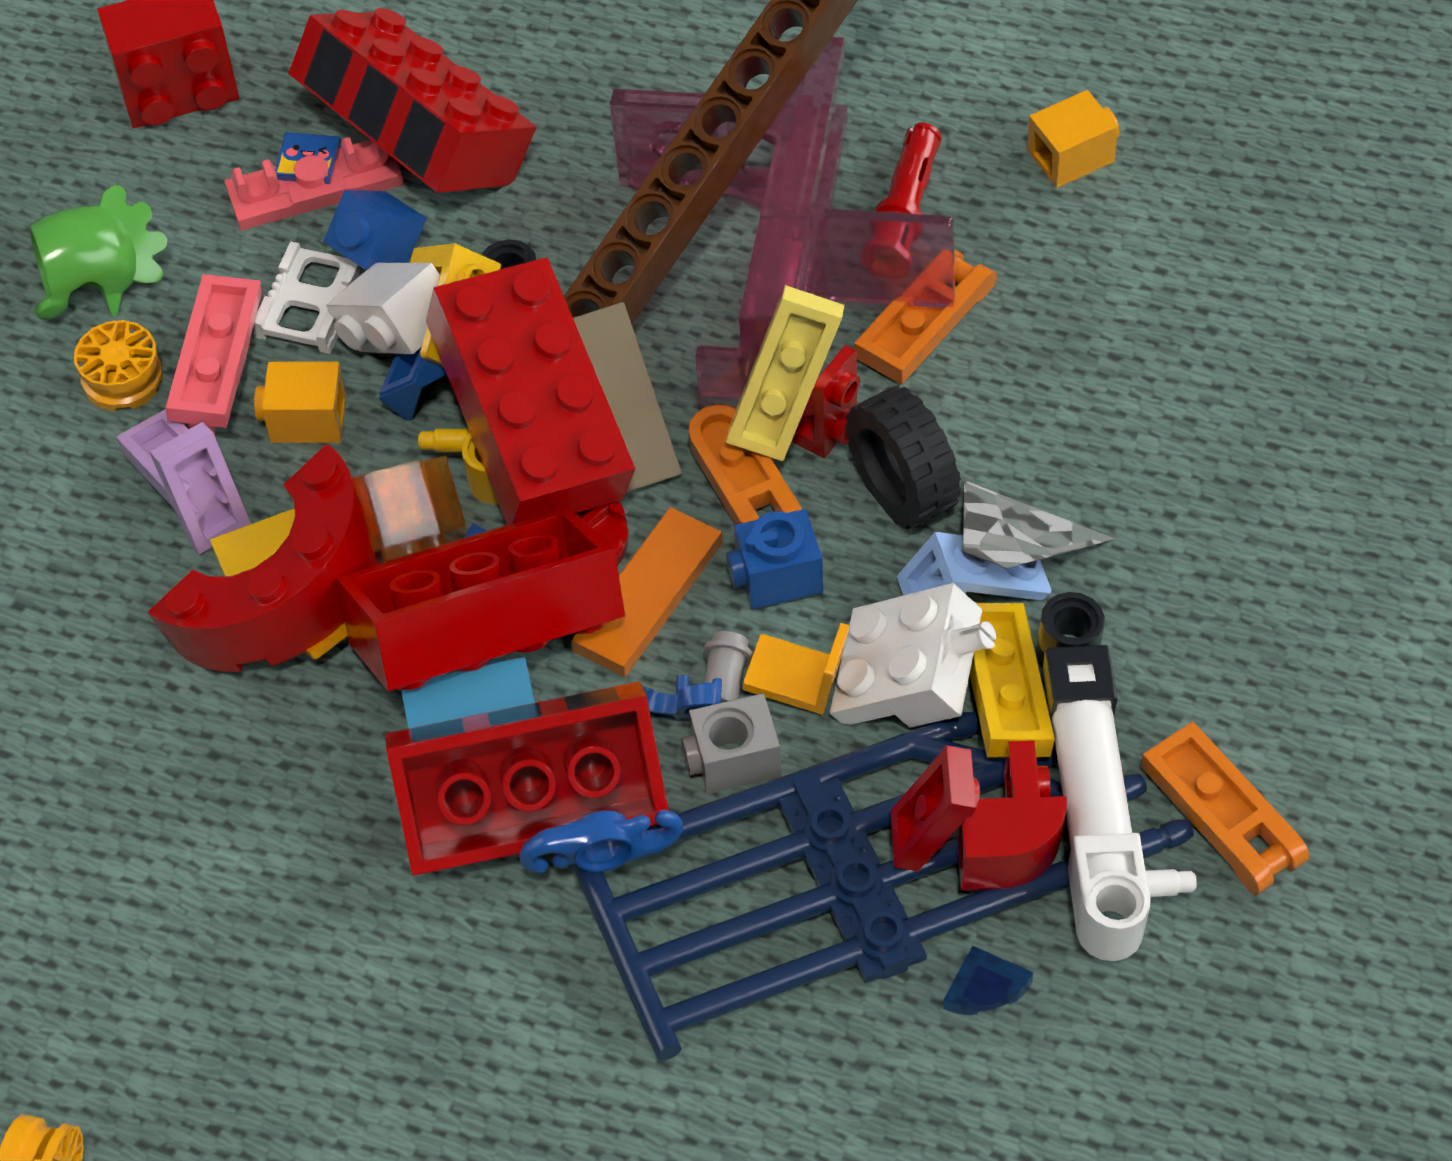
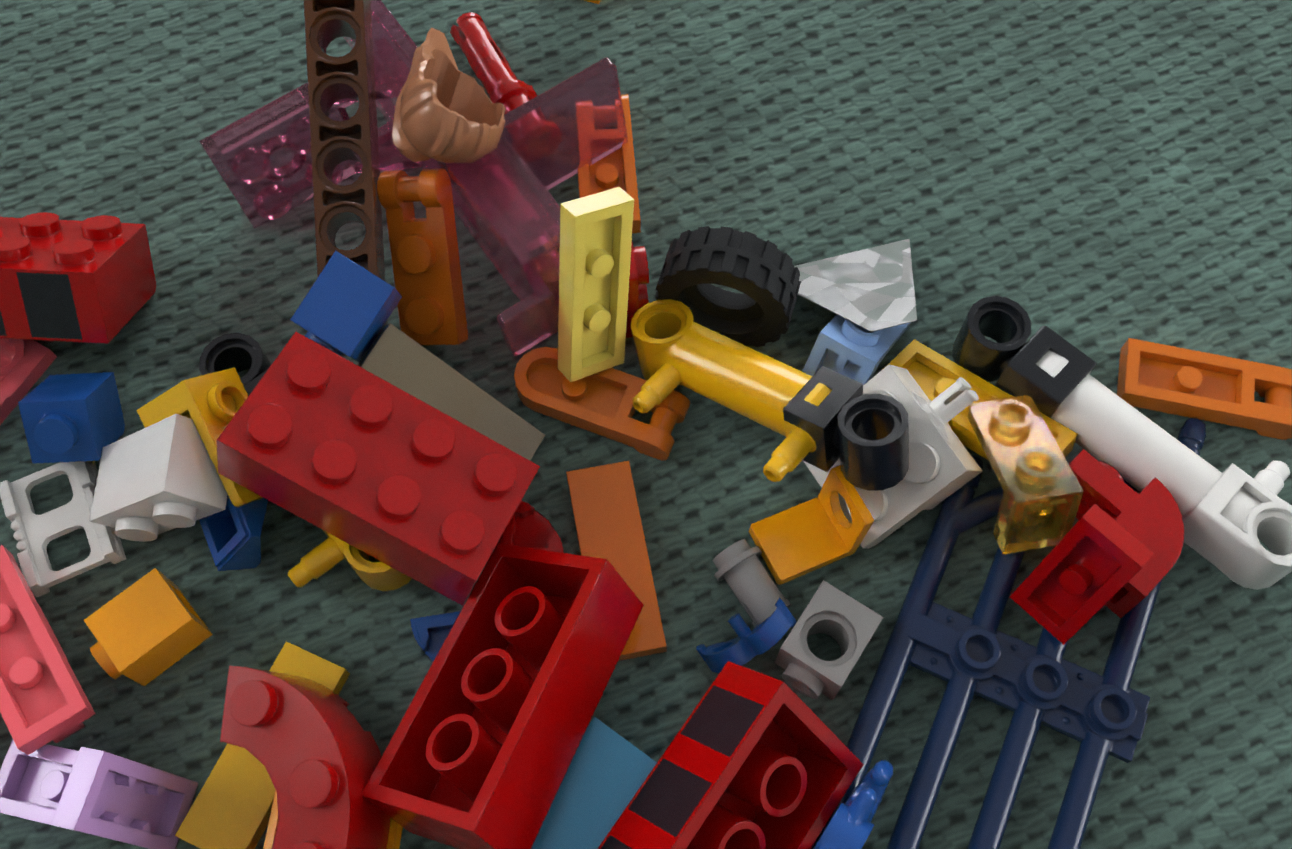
camera: 45 degrees left, 10 degrees up
clear orange brick [352,455,466,562] -> none
blue brick [726,509,823,610] -> none
clear blue tile [943,946,1033,1015] -> none
none -> blue brick [290,250,402,363]
none -> orange plate [377,168,468,345]
none -> nougat hair [392,28,506,163]
none -> piece [630,299,909,491]
none -> clear yellow bracket [967,395,1084,554]

